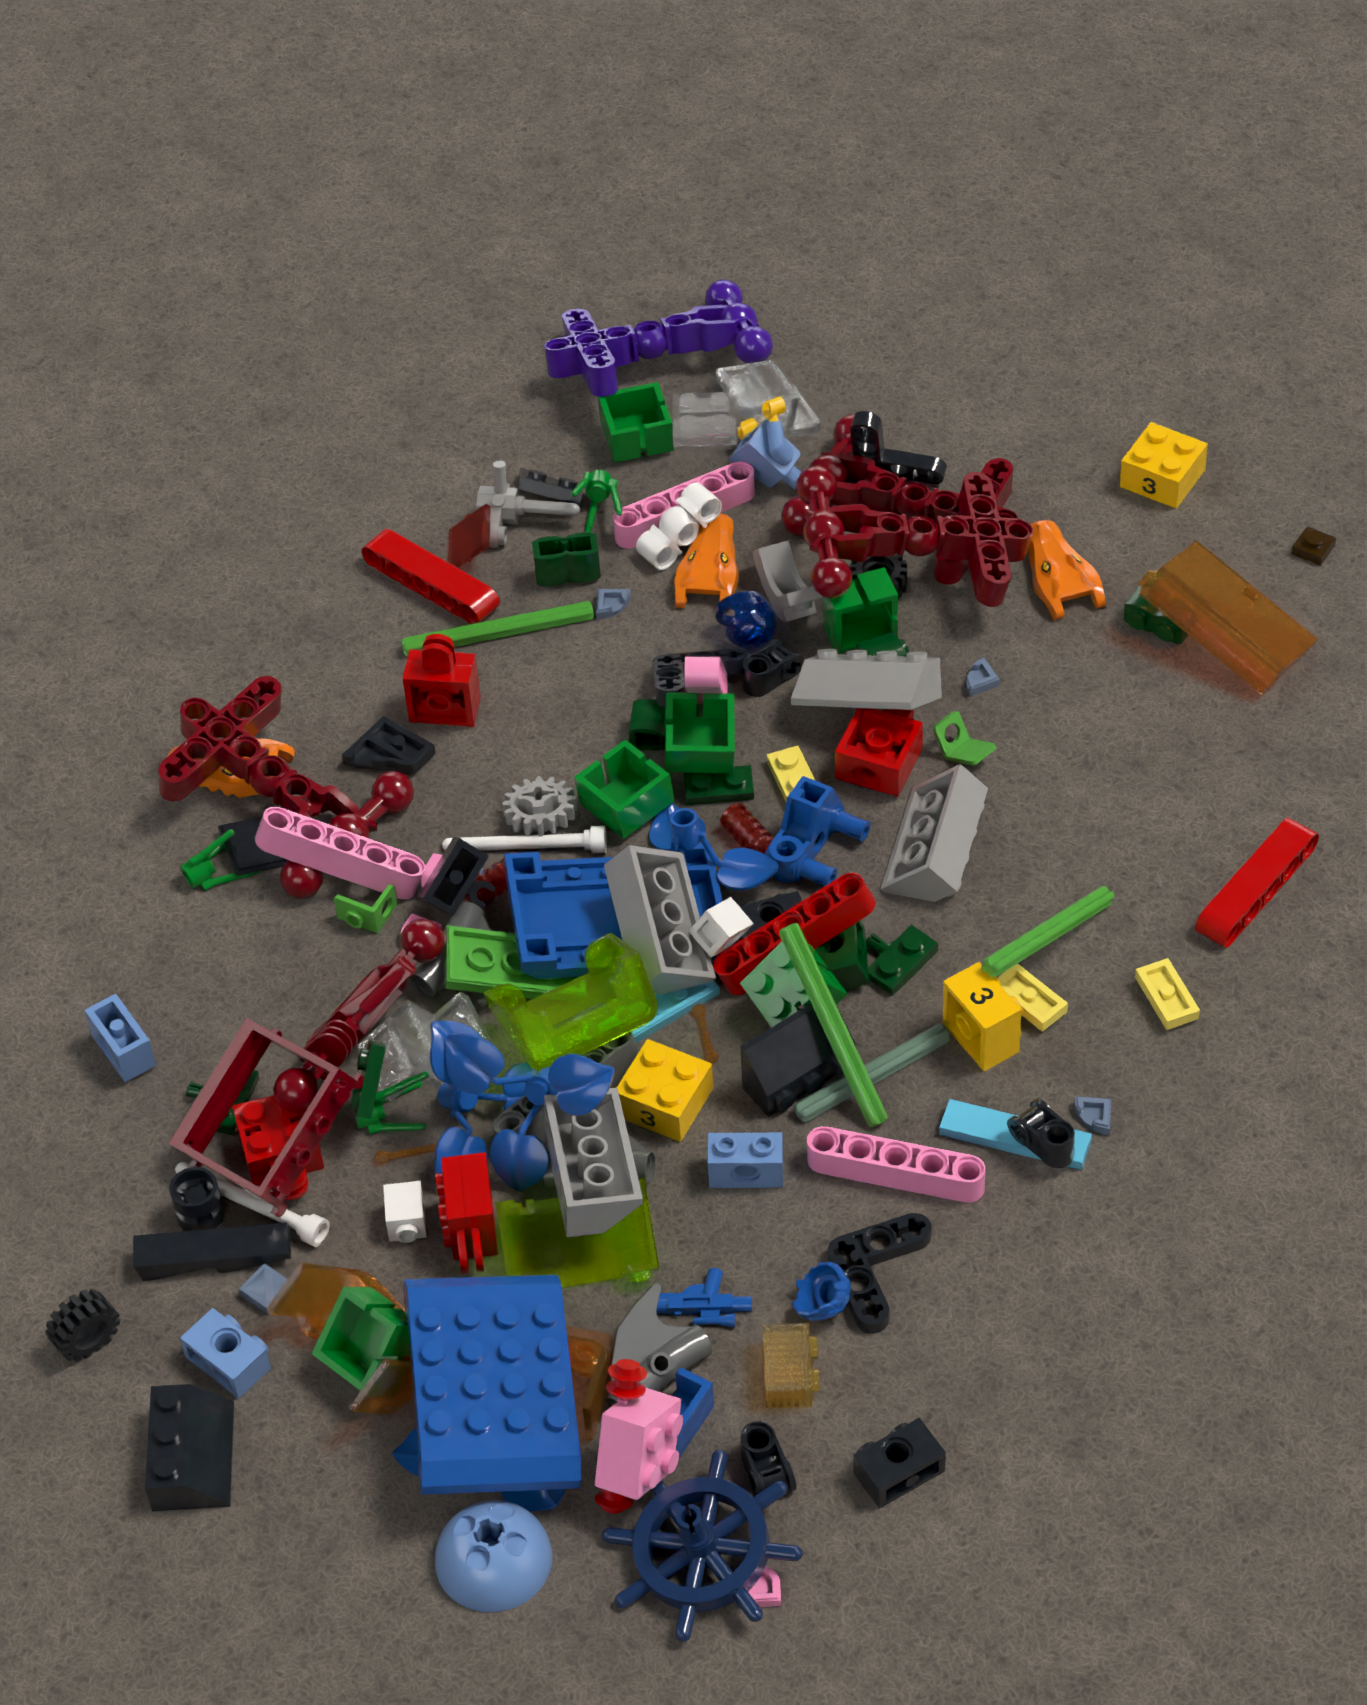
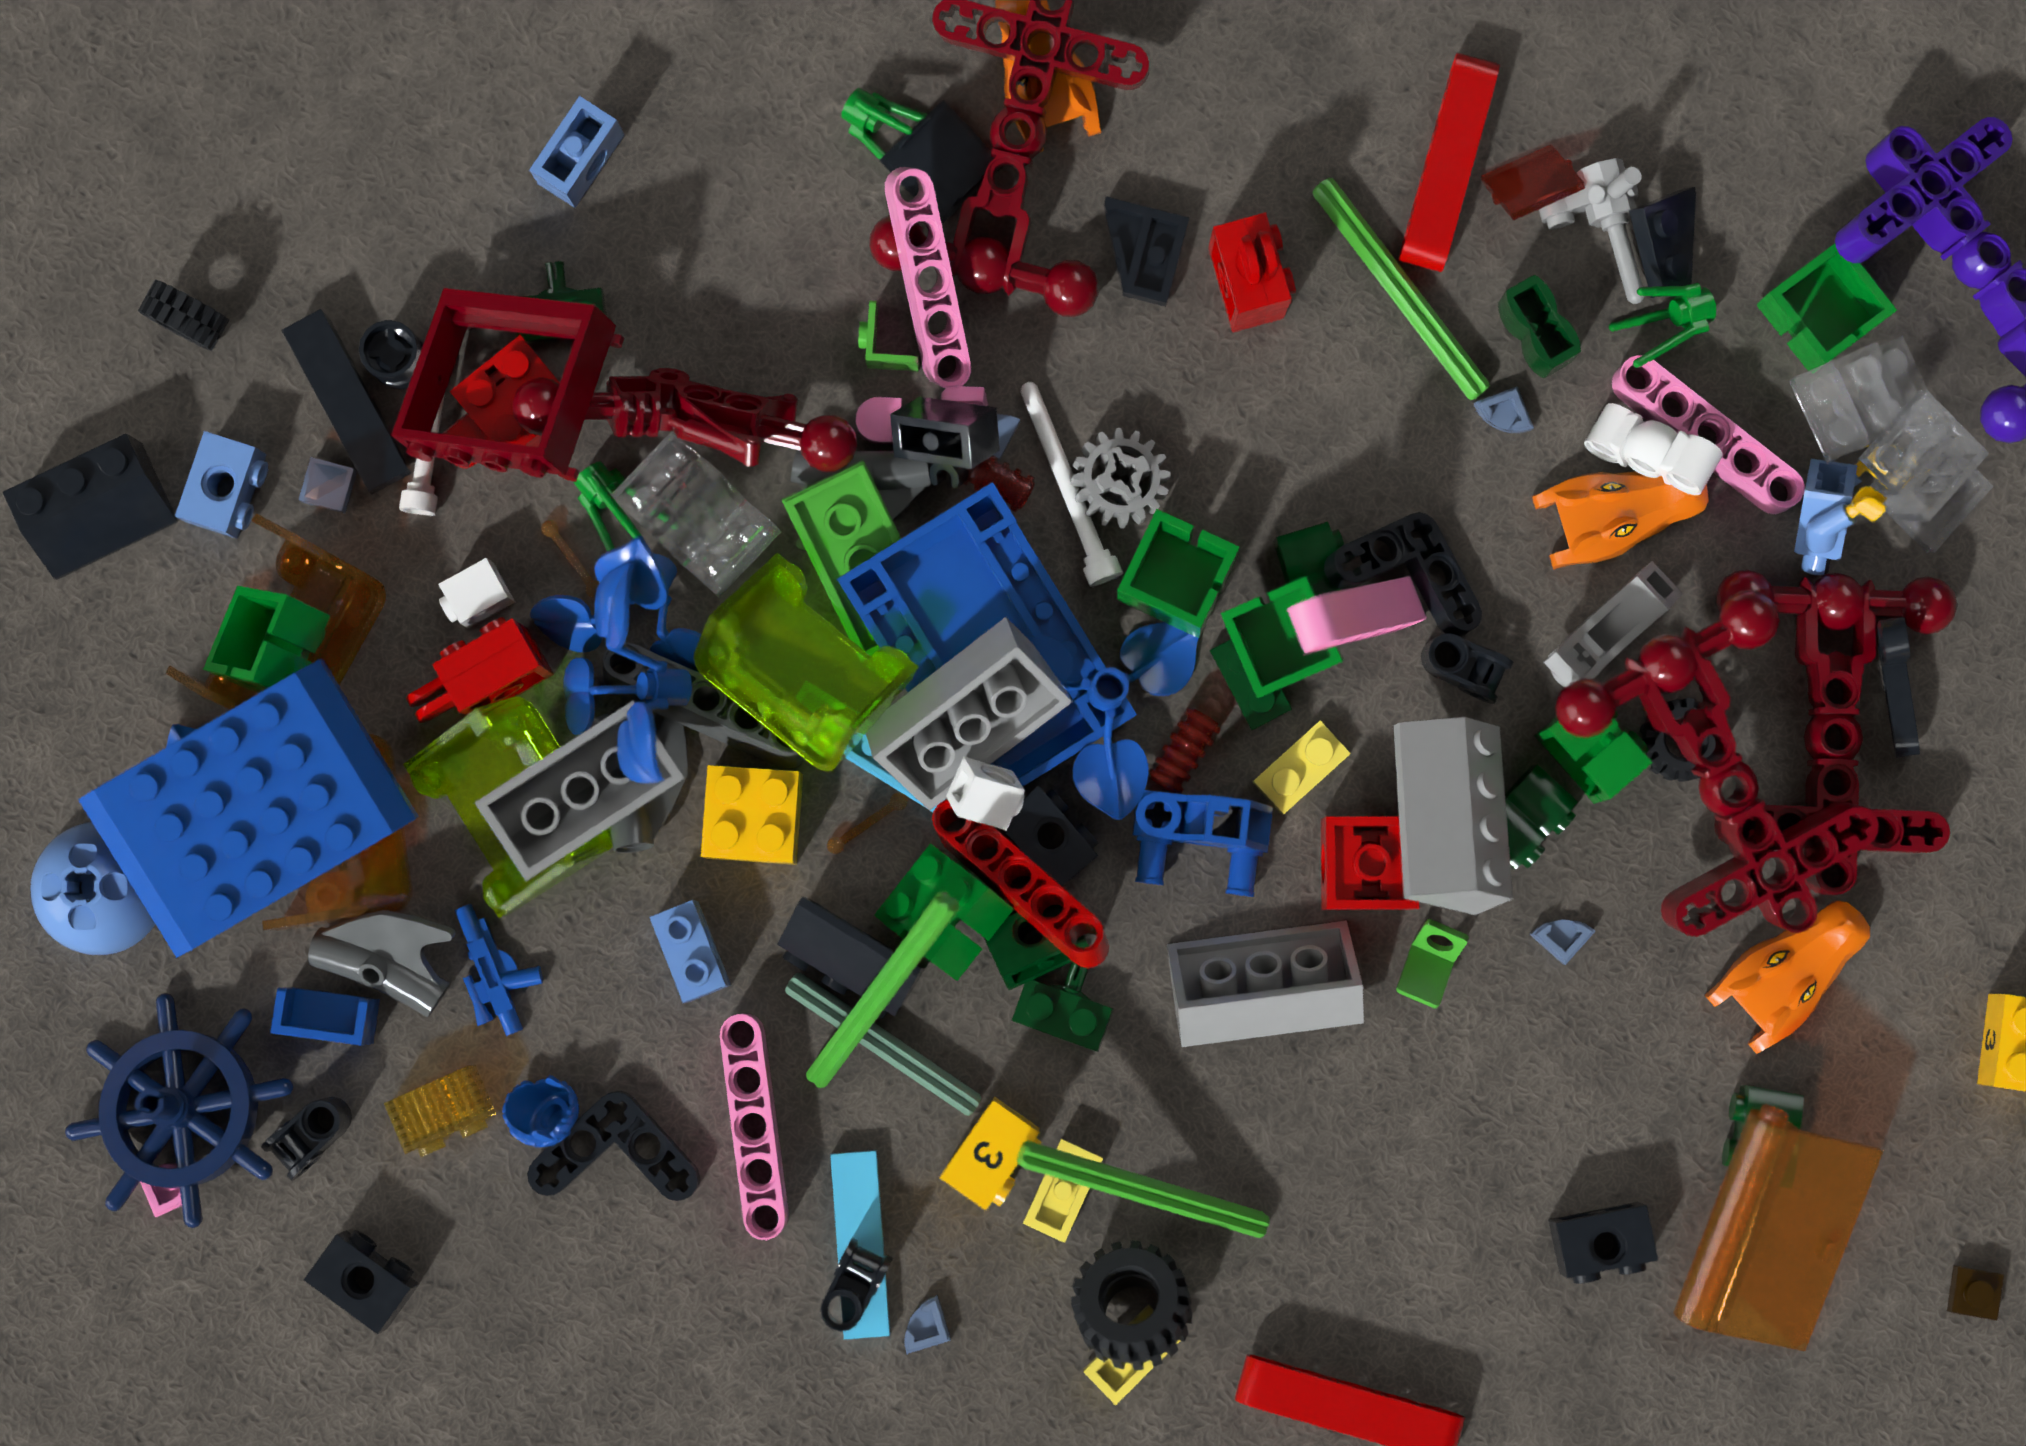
camera: 70 degrees right, 35 degrees up
dark green plate [349,1040,386,1119] -> none
bright pink brick [594,1359,683,1514] -> none
clear blue helmet [715,591,777,650] -> none
none -> black tyre [1071,1240,1193,1371]
none -> black brick [1548,1202,1658,1284]

